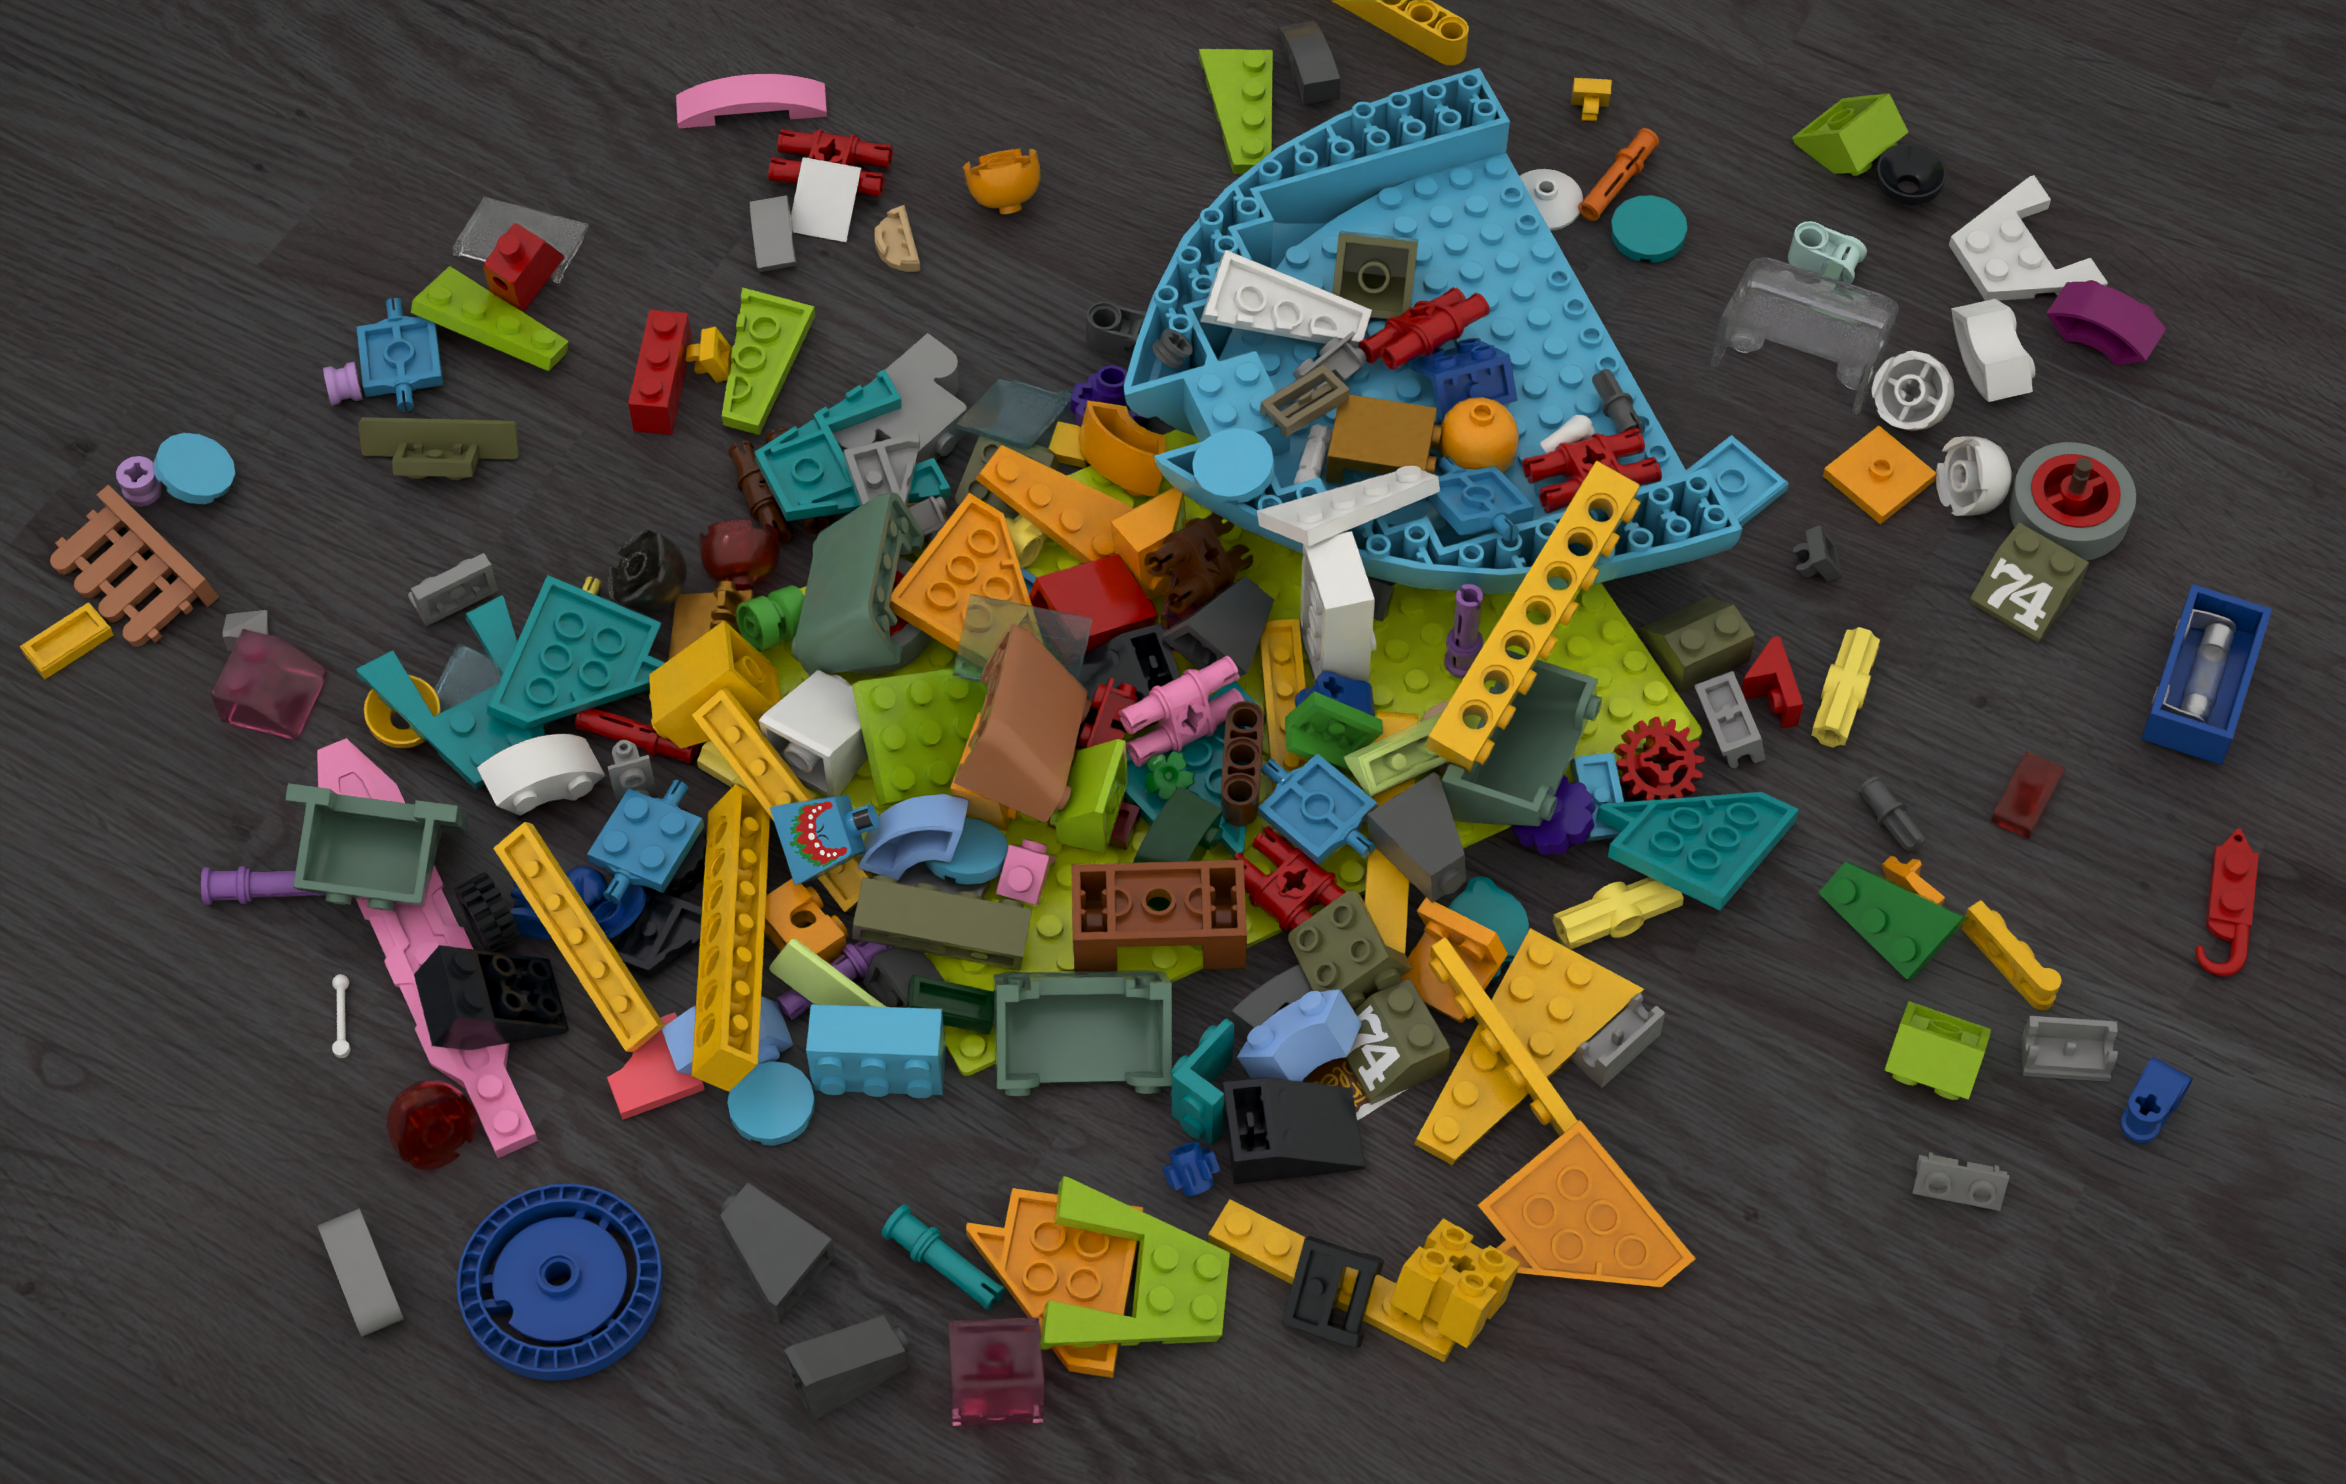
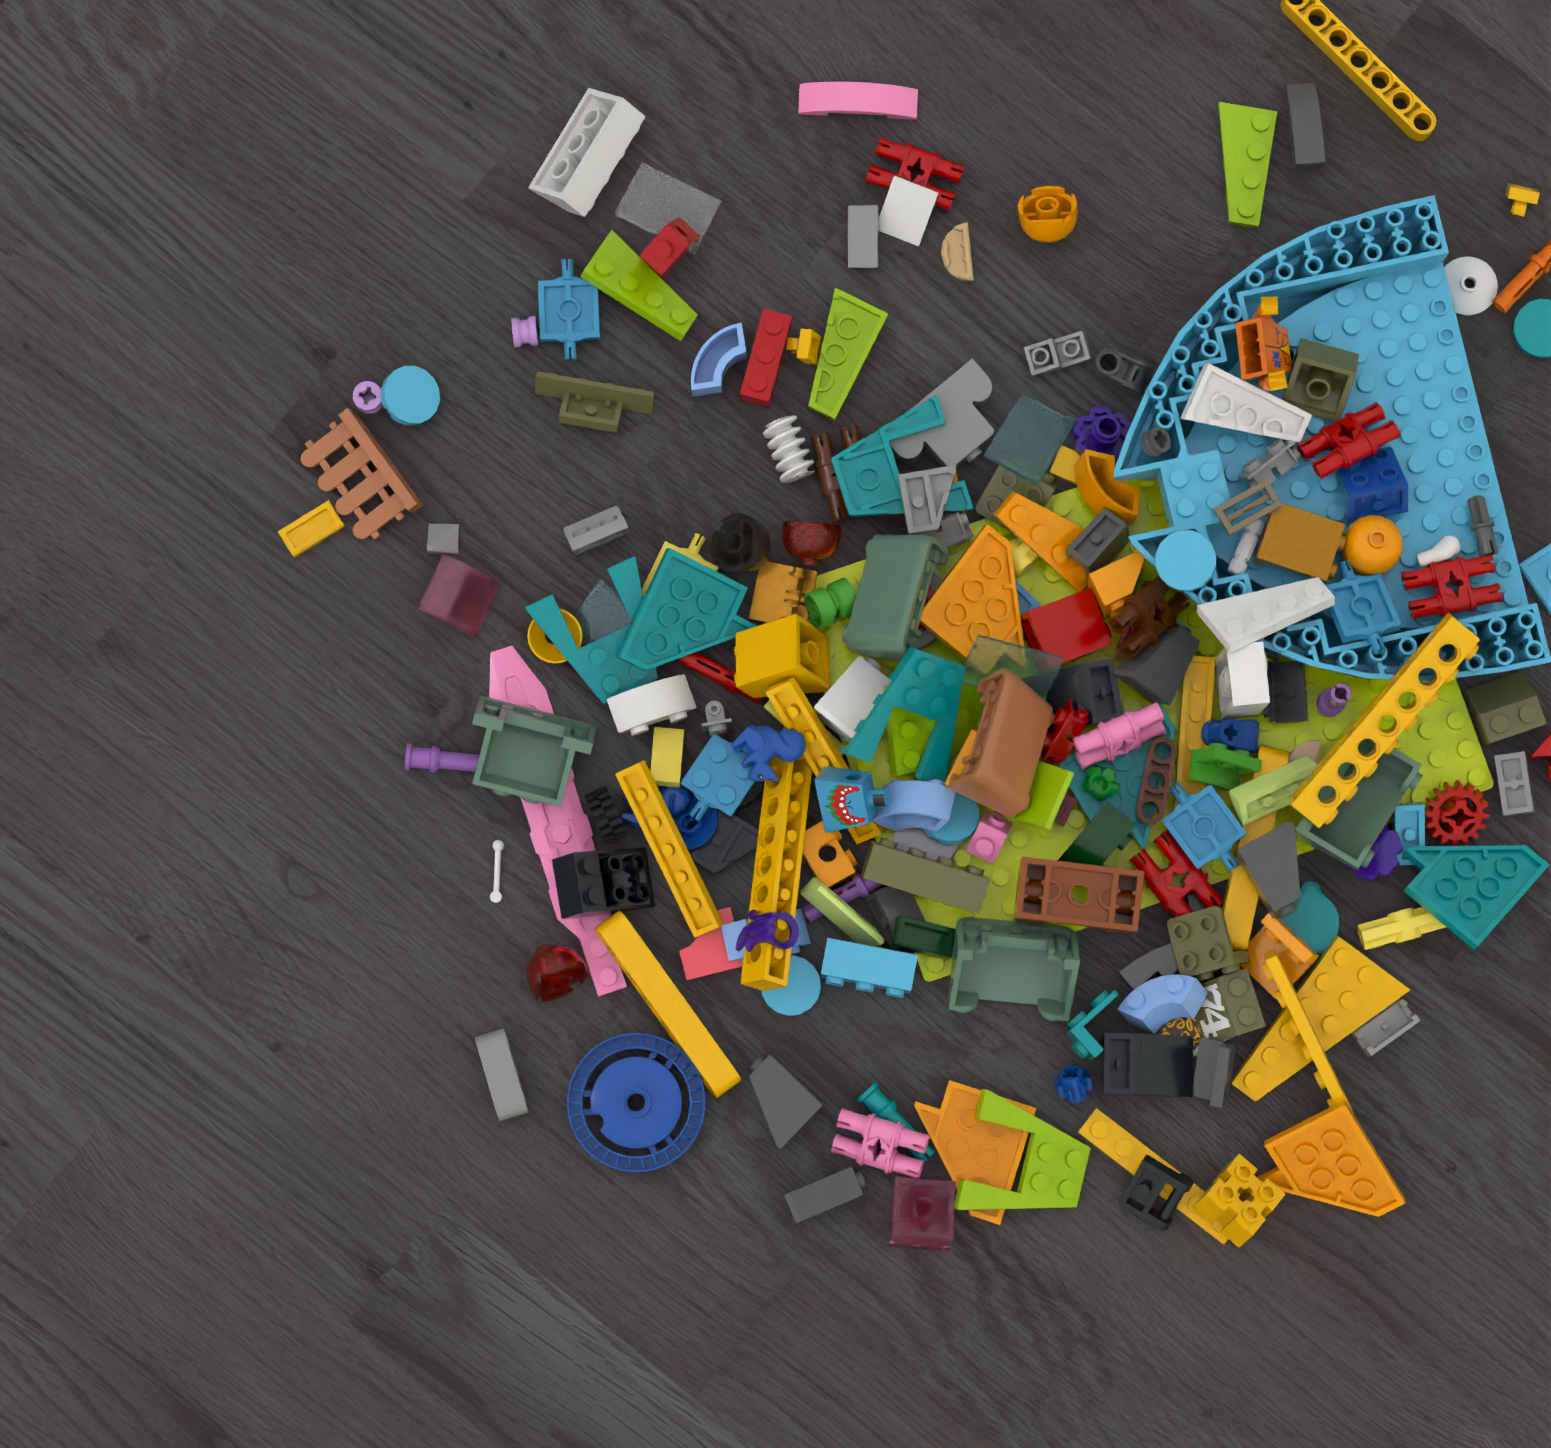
camera: 10 degrees right, 25 degrees up
none -> white slope [528,88,645,217]
none -> yellow beam [594,910,741,1098]
none -> light yellow tile [650,727,684,788]
none -> light blue brick [691,323,747,397]
none -> blue animal [731,724,806,782]
none -> dark purple piece [736,910,799,952]
none -> white piece [763,415,815,483]
none -> bright pink pin [831,1108,930,1179]
none -> teal wing [841,646,965,782]
none -> light grey slope [1024,330,1093,376]
none -> dark grey panel [1065,508,1130,579]
none -> dark grey panel [1193,1037,1237,1108]
none -> orange torso [1235,296,1294,391]
none -> black bracket [1263,661,1309,725]

